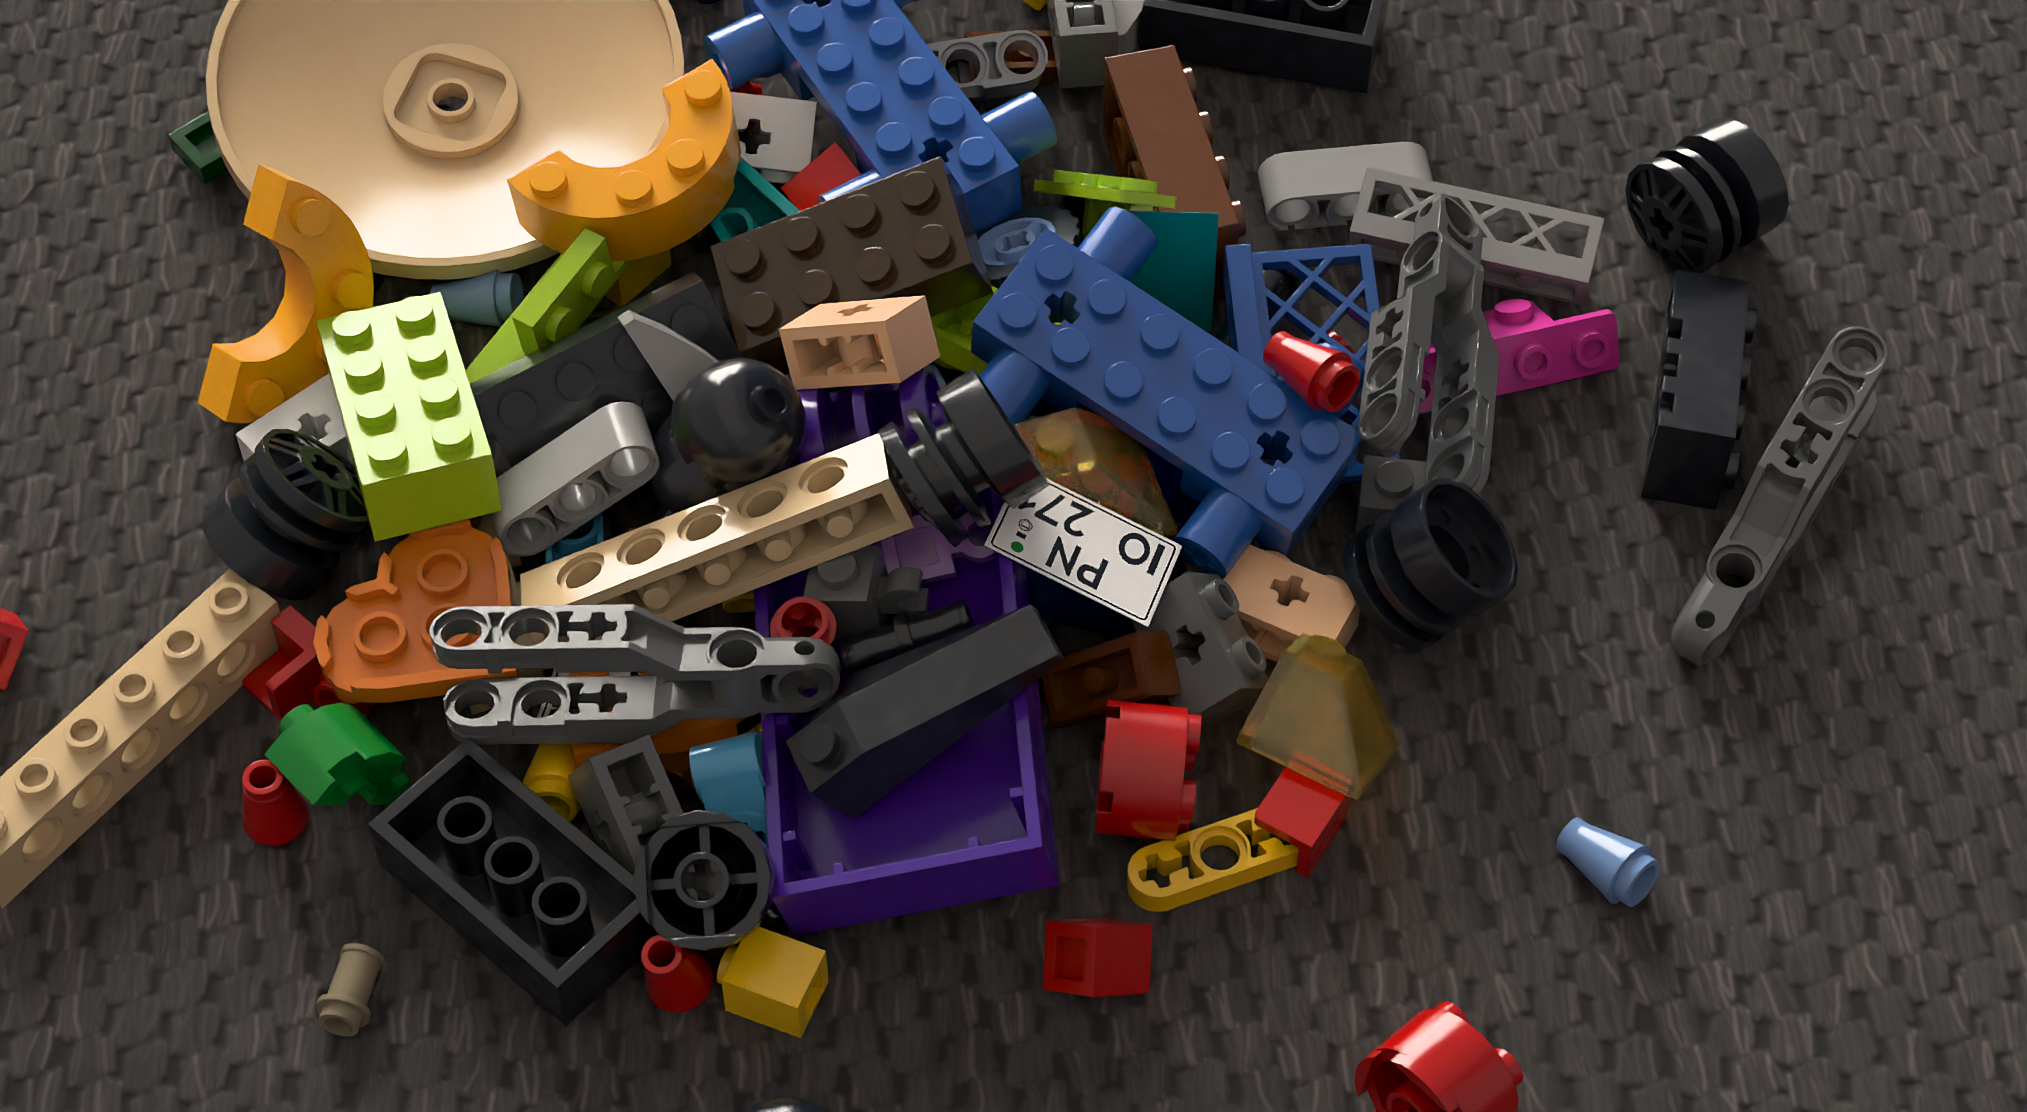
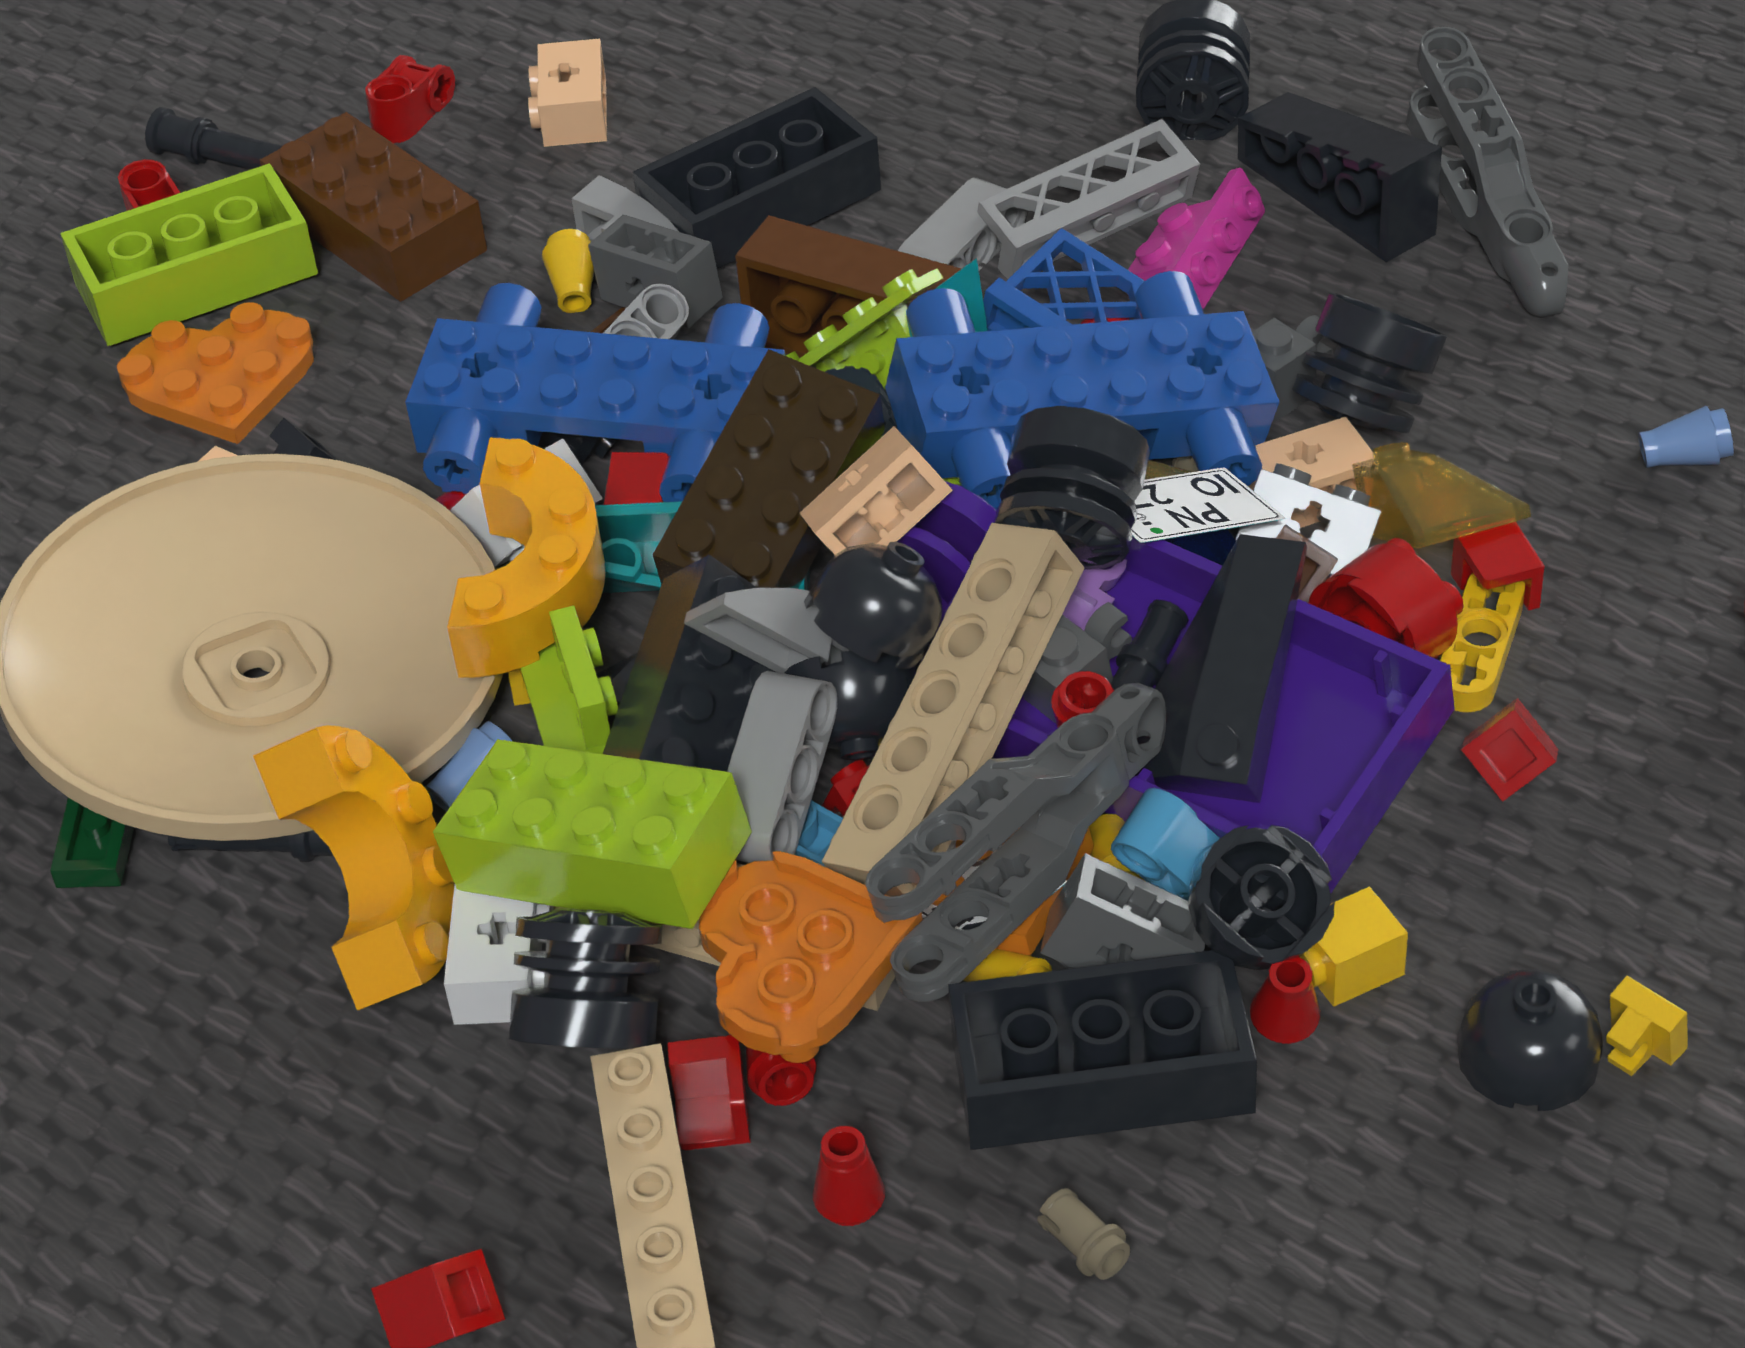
camera: 45 degrees left, 10 degrees down
green cylinder [264,702,410,806] -> none
red cone [1263,331,1360,412] -> none
dark grey piece [1358,193,1499,494] -> none

